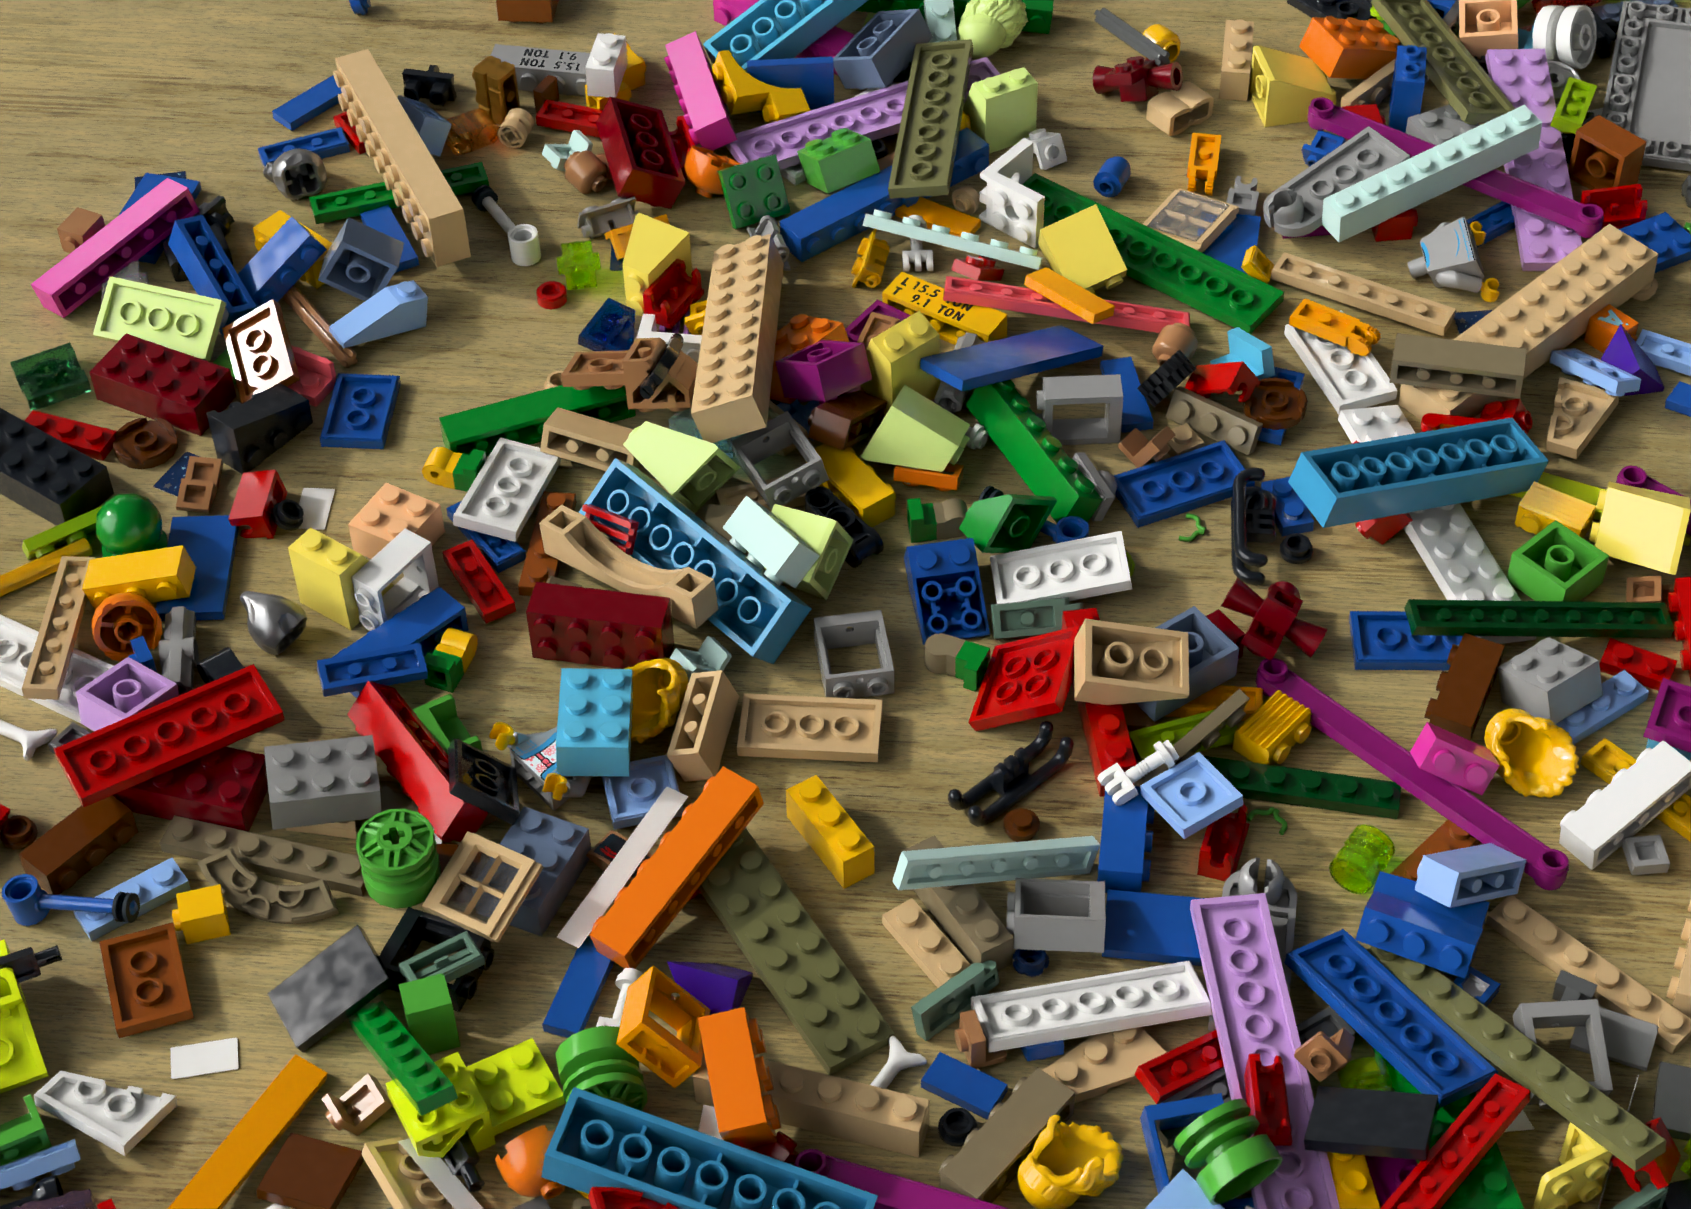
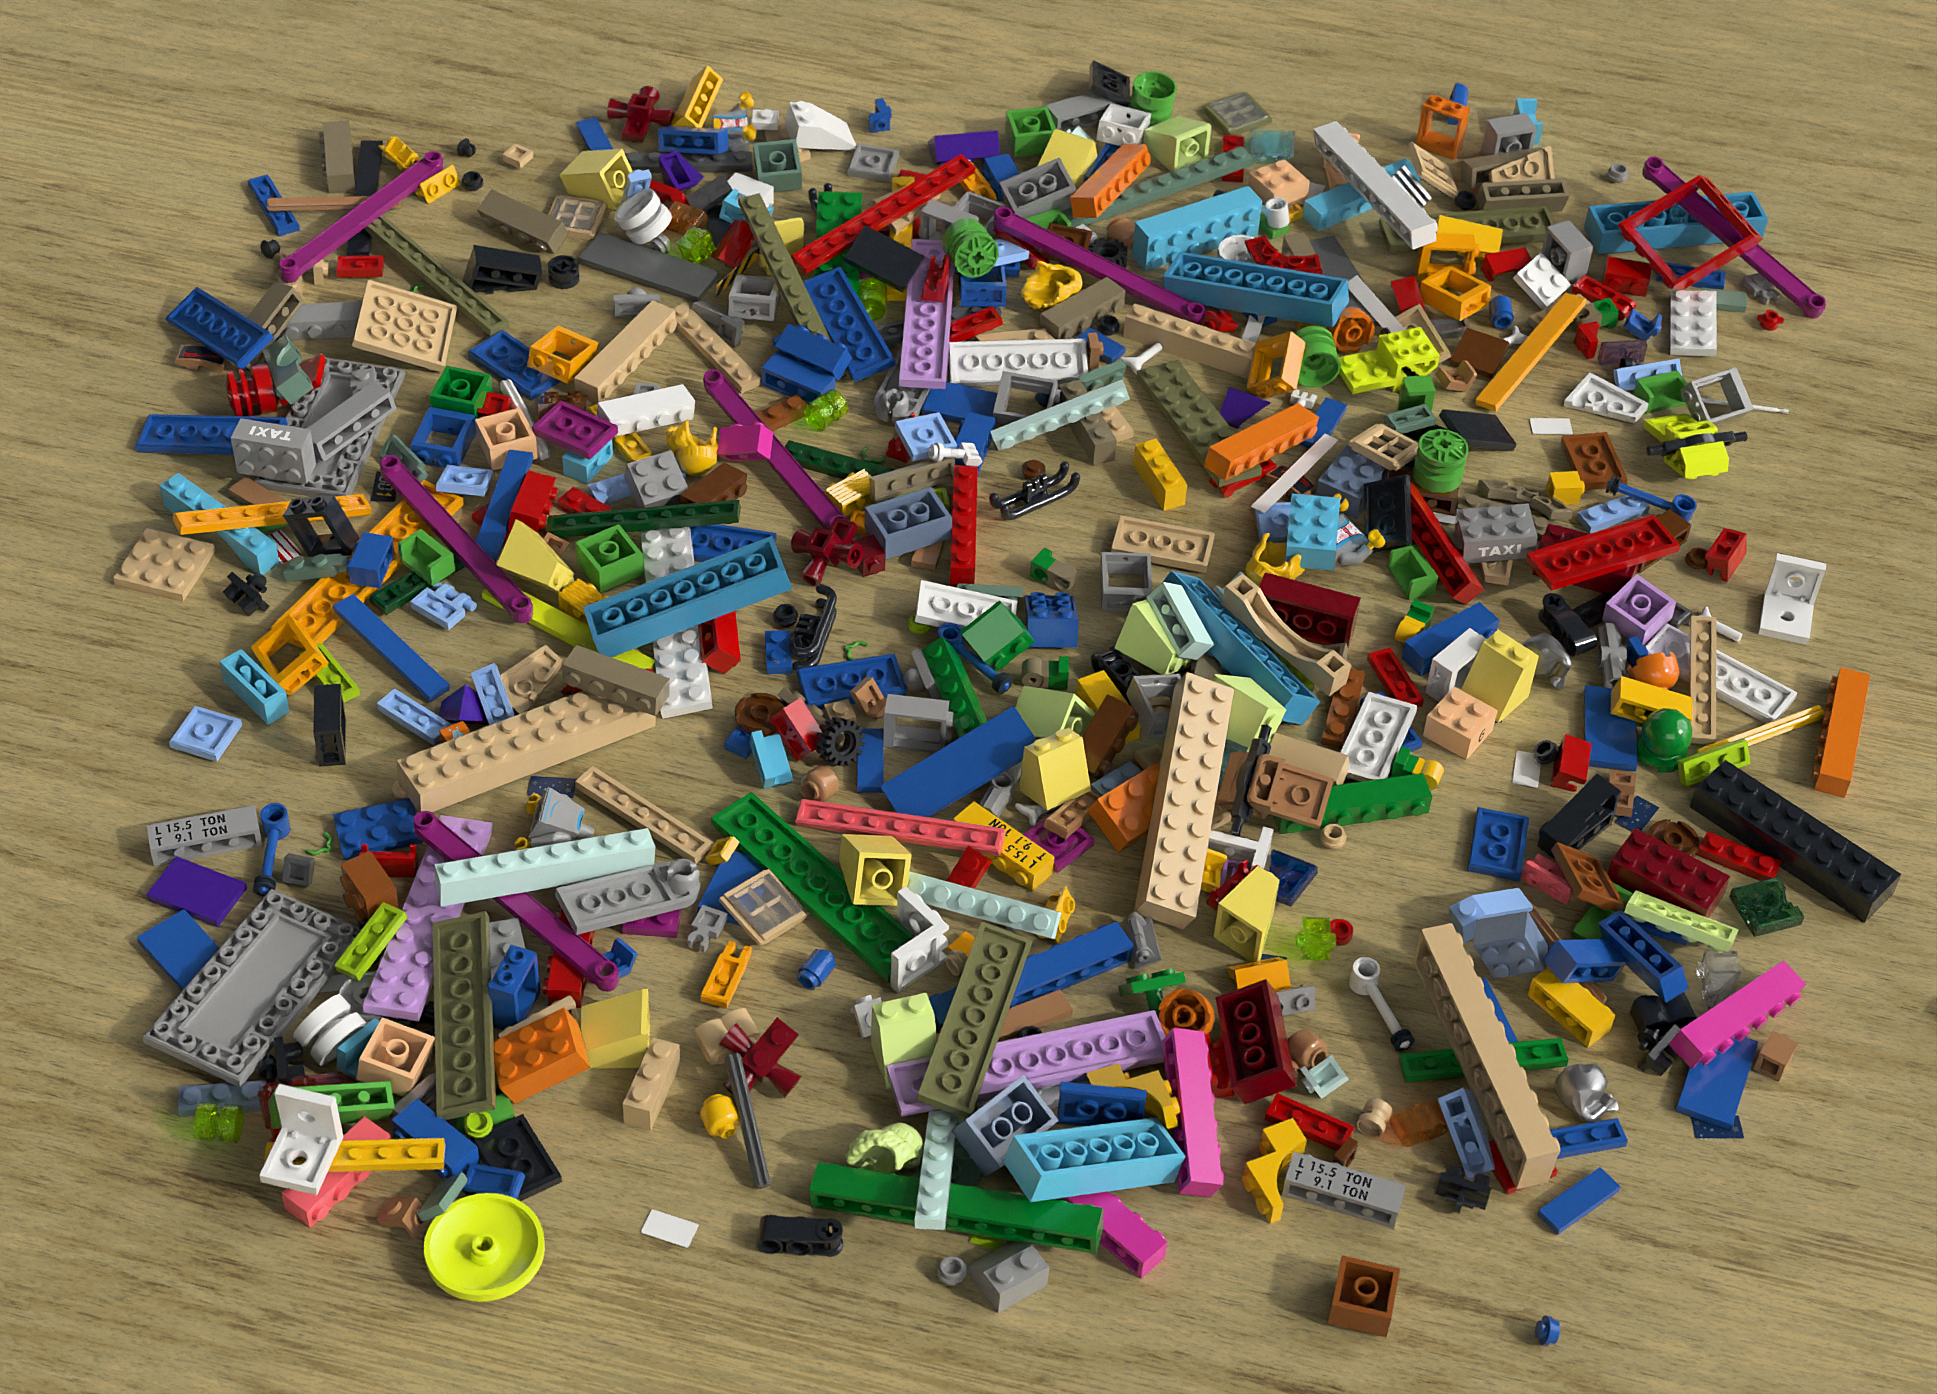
camera: 175 degrees left, 0 degrees up
blue plate [317,643,428,697] -> none
green plate [348,1000,458,1116] -> none
pearl gold brick [472,56,520,125] -> none
red tile [582,504,639,555] -> none
white brick [585,33,628,98] -> none
tan brick [667,670,739,782] -> none
orange brick [698,1007,781,1149] -> none
magenta brick [776,340,872,404] -> none
bright green brick [797,128,881,194] -> none
red plate [968,625,1081,731] -> none
light orange tile [1024,267,1115,324] -> none
tan slope [1074,618,1189,705] -> none
white plate [1284,310,1398,415] -> none
light orange hinge [1289,298,1381,356] -> none
medium nougat bracket [1294,1027,1355,1082] -> none
light blue brick [1415,843,1526,908] -> none

